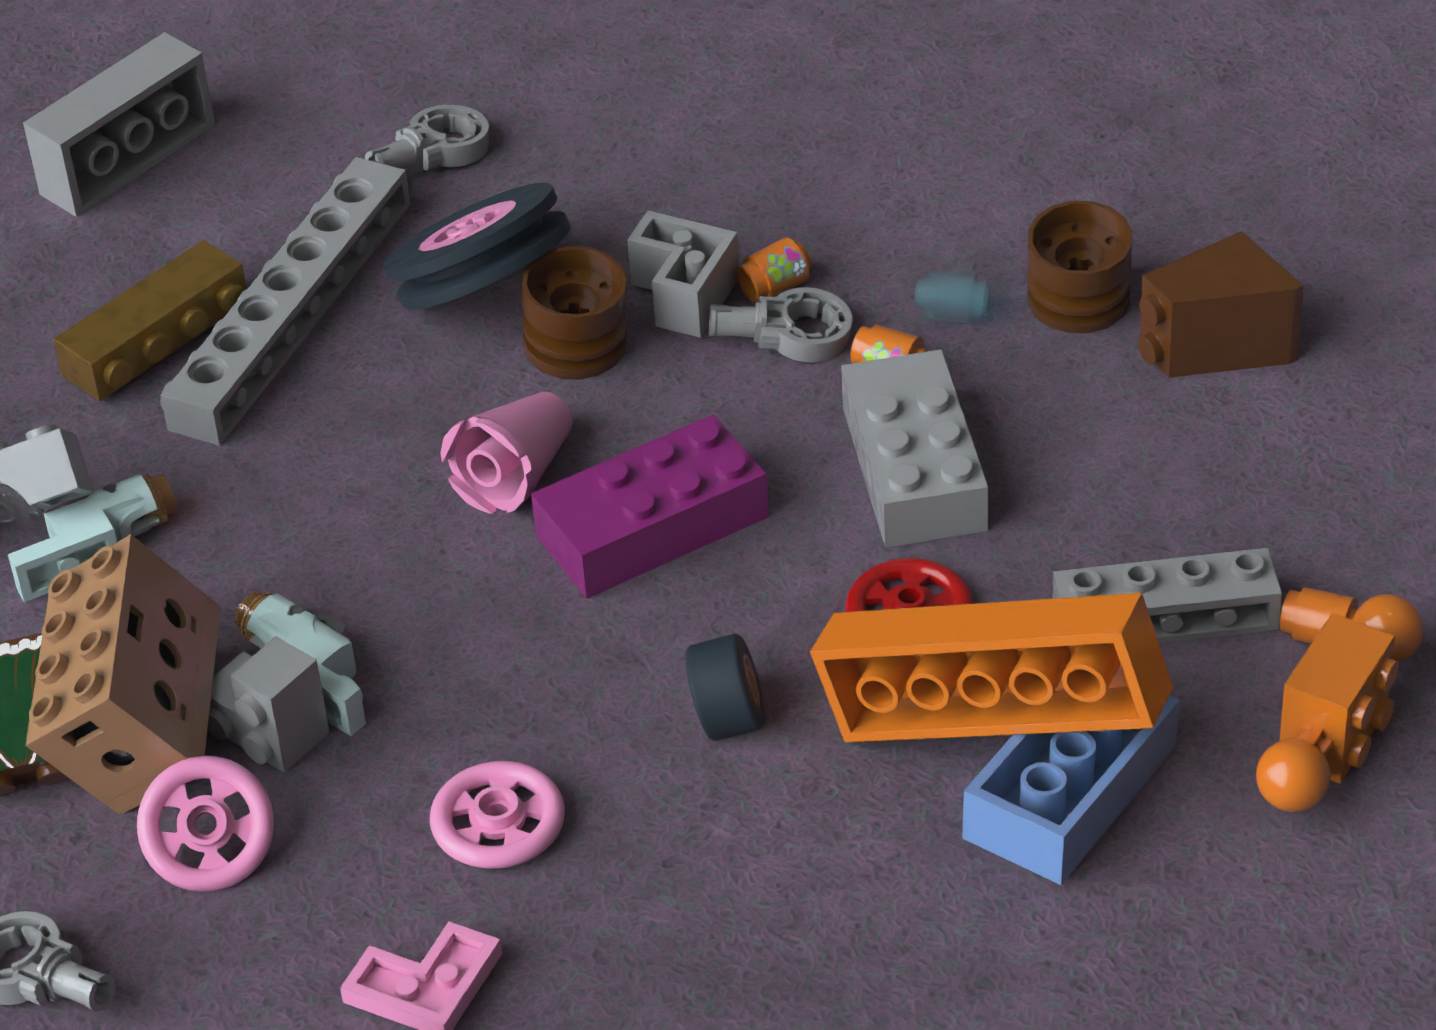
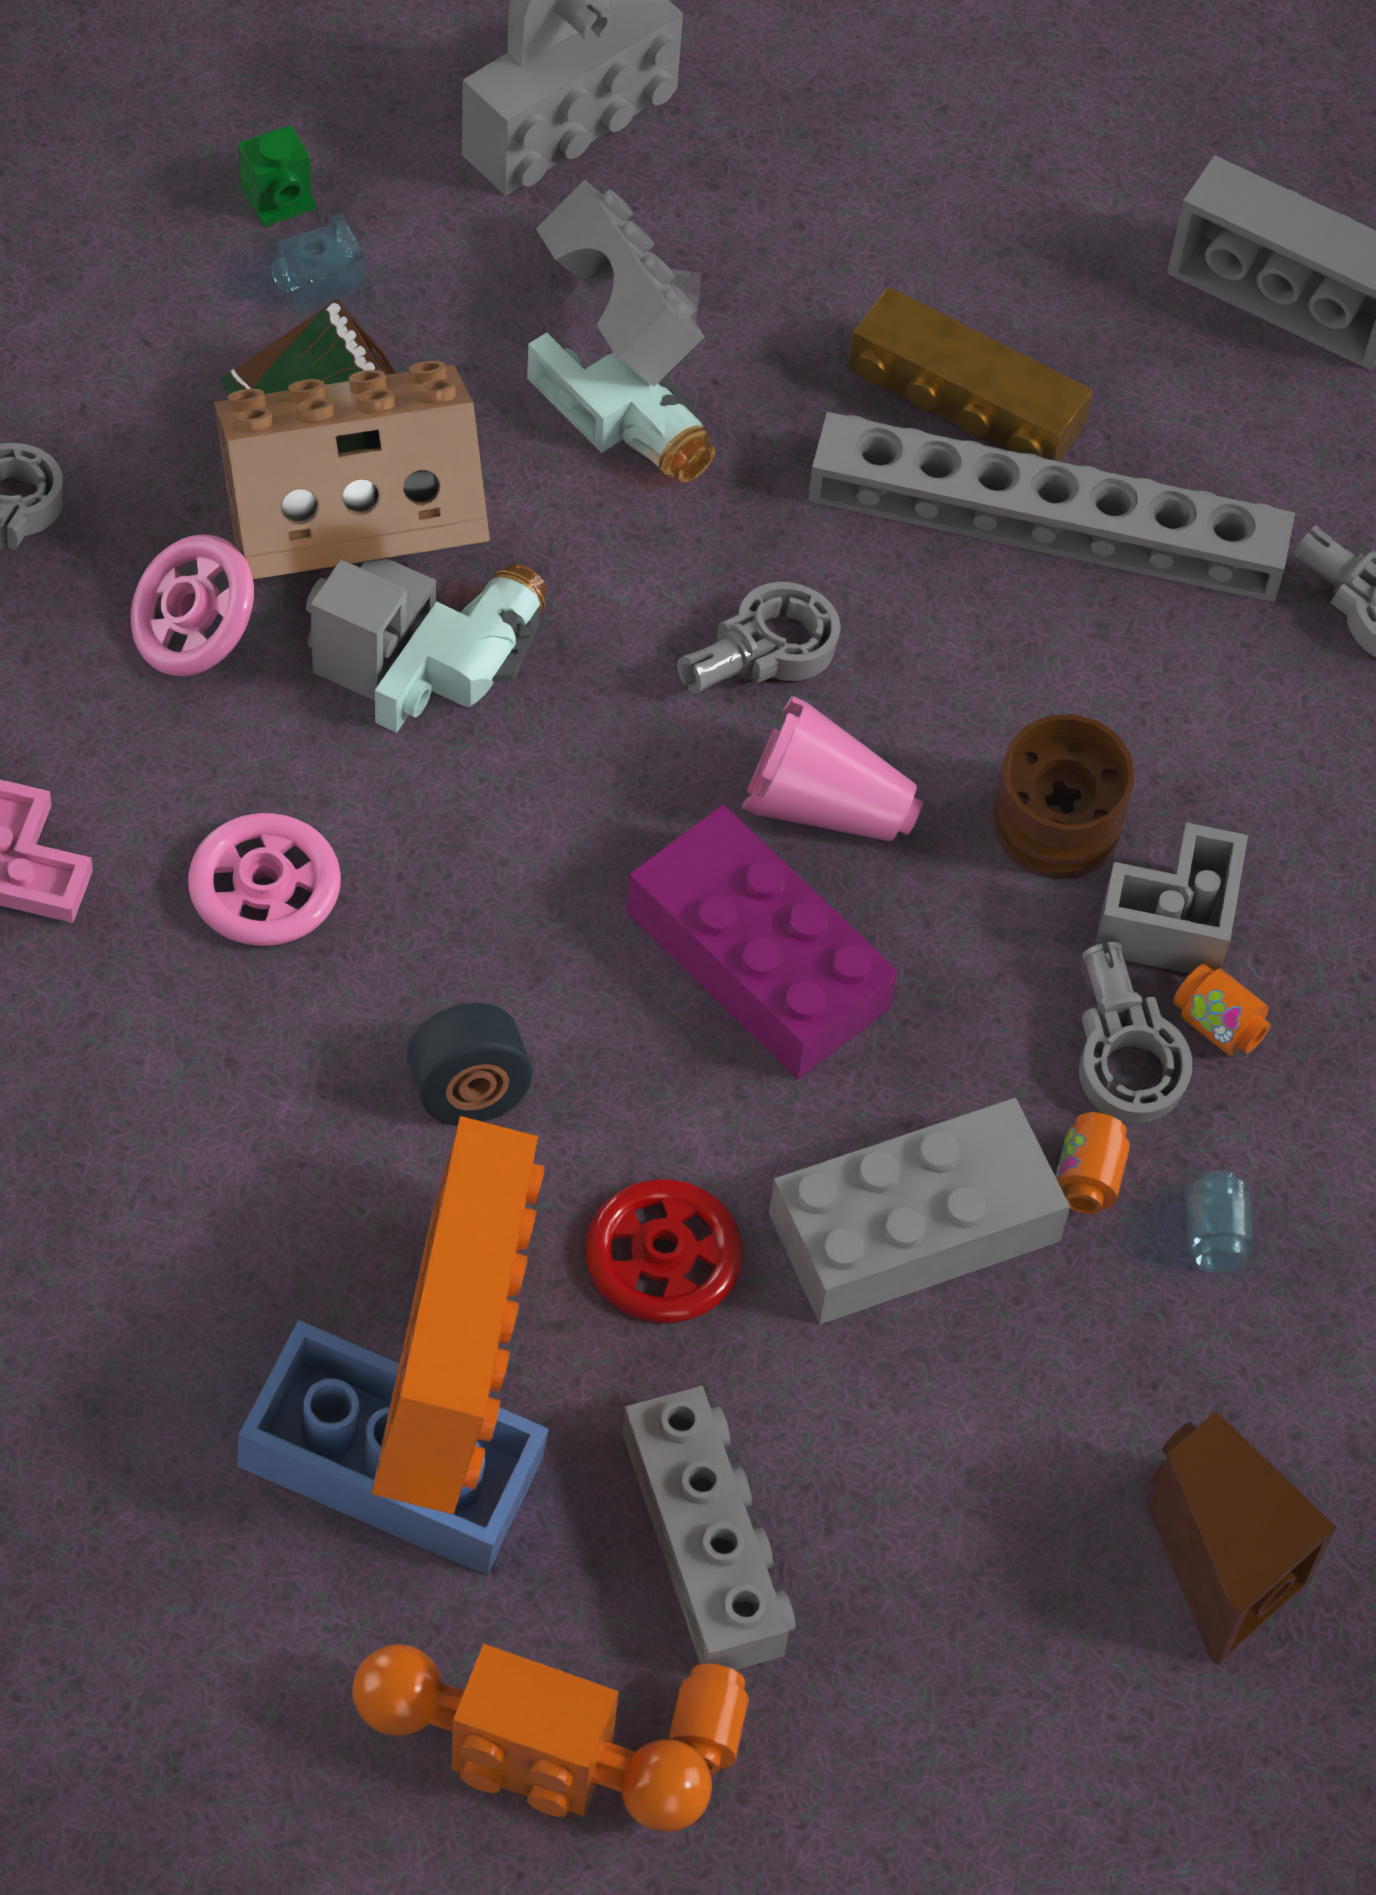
camera: 70 degrees right, 15 degrees up
black wheel [383,182,571,310] -> none
reddish brown wheel [1027,201,1132,333] -> none
none -> light grey pin [677,582,841,694]

